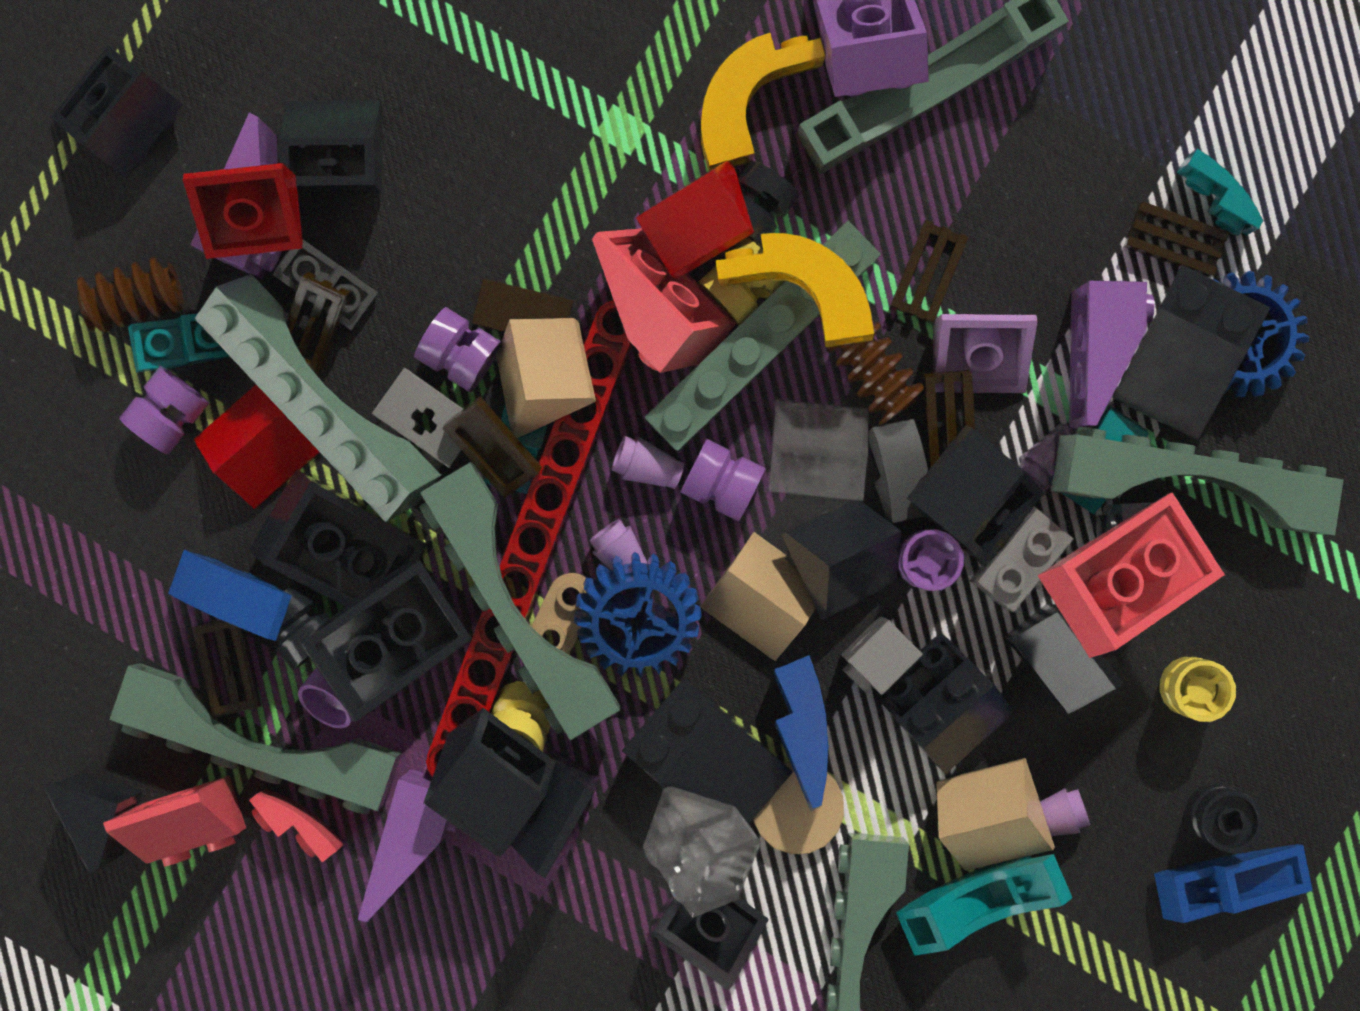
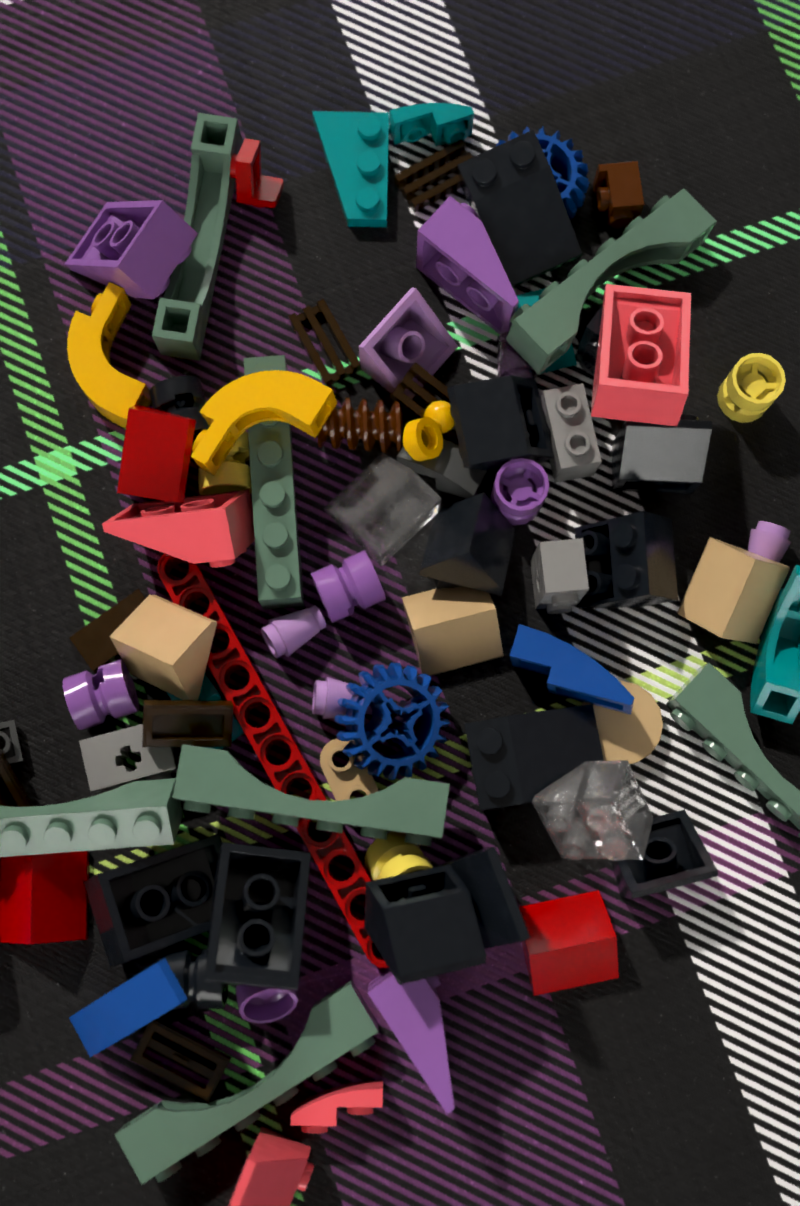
camera: 50 degrees left, 10 degrees down
none -> red bracket [230,138,283,208]
none -> teal wing [312,111,389,227]
none -> yellow plate [403,400,455,461]
none -> red slope [519,890,619,996]
none -> reddish brown brick [592,161,644,229]

